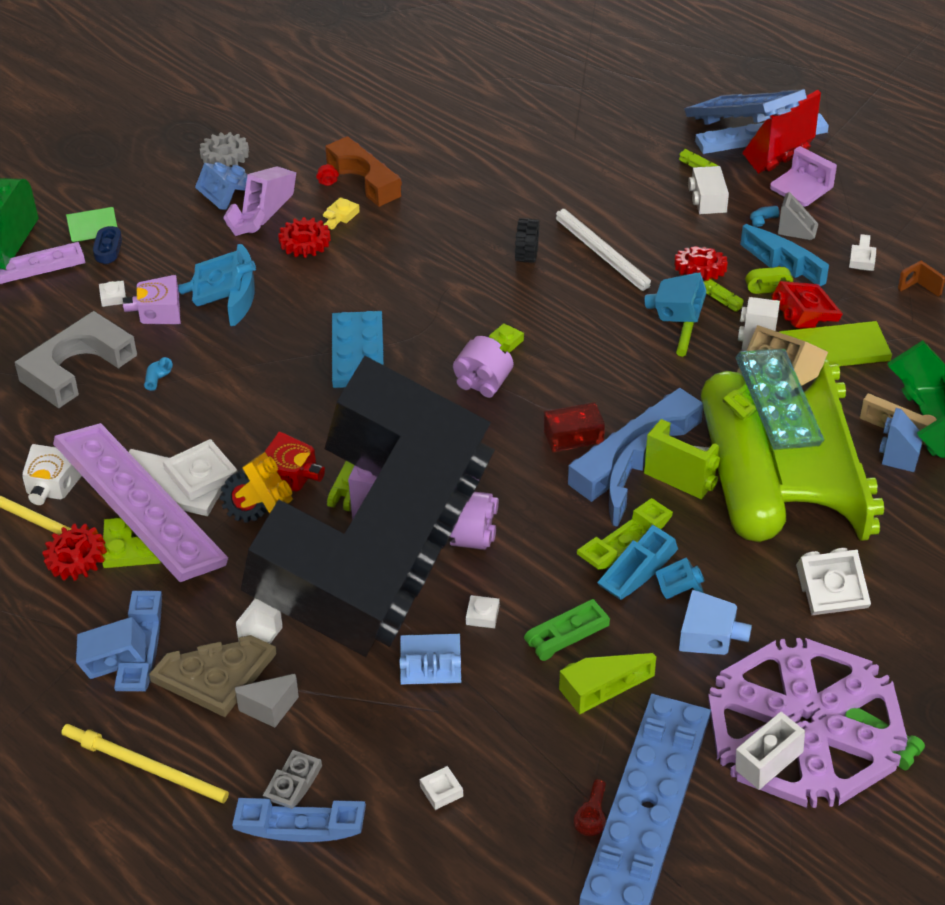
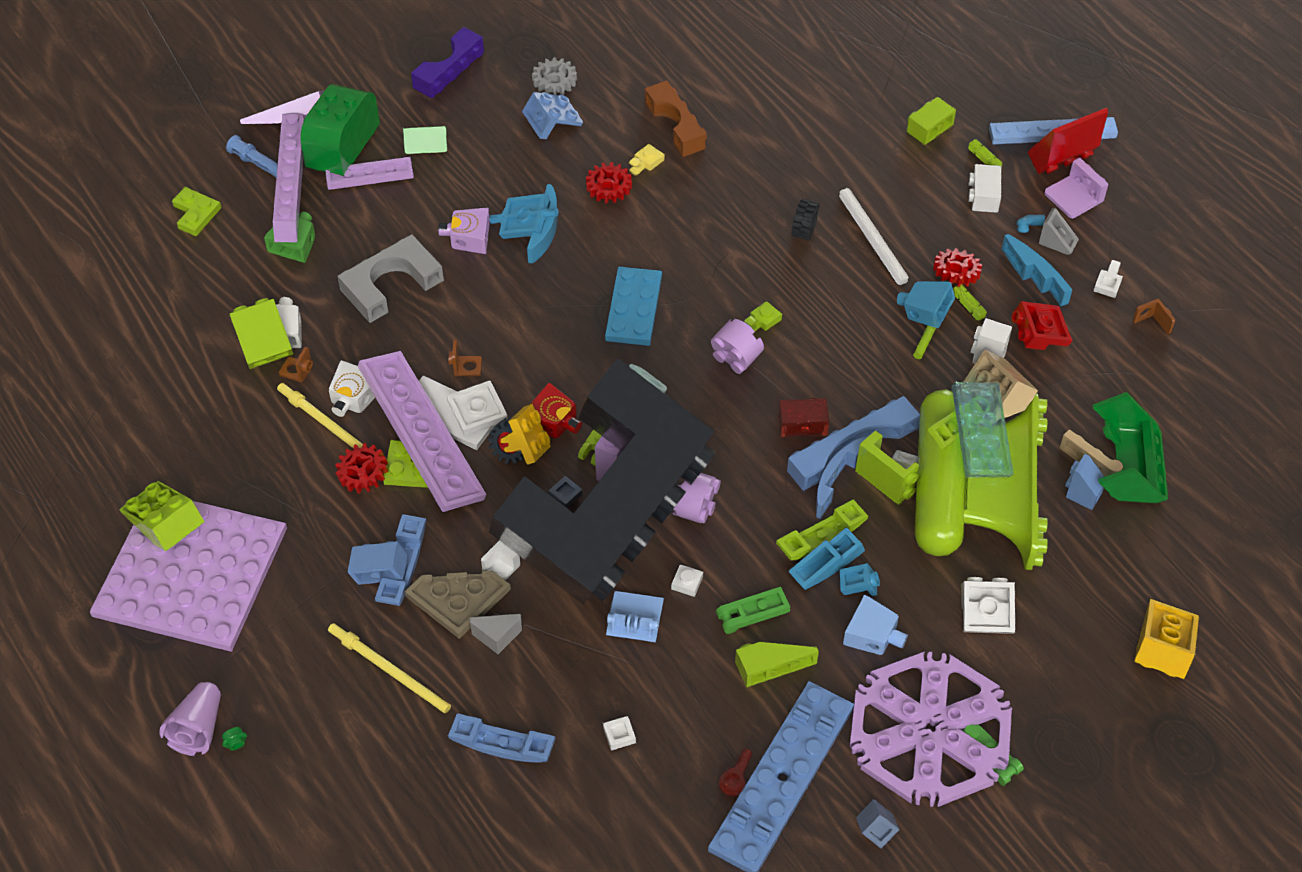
camera: 10 degrees right, 10 degrees up
dark blue plate [93,226,122,264] -> none
white plate [99,281,126,307] -> none
dark azure arm [144,357,173,391] -> none
lavender bracket [224,204,266,236] -> none
lavender slope [242,166,296,225] -> none
light grey slope [263,750,322,809] -> none
red plate [316,164,339,186] -> none
medium blue piece [684,89,807,125] -> none
white brick [736,712,805,790] -> none
lime beam [745,267,793,294] -> none
lime tile [779,321,892,366] -> none
none -> dark purple arch [411,27,484,98]
none -> dark orange bracket [449,340,482,376]
none -> sand blue panel [856,799,900,848]
none -> lime brick [907,97,956,145]

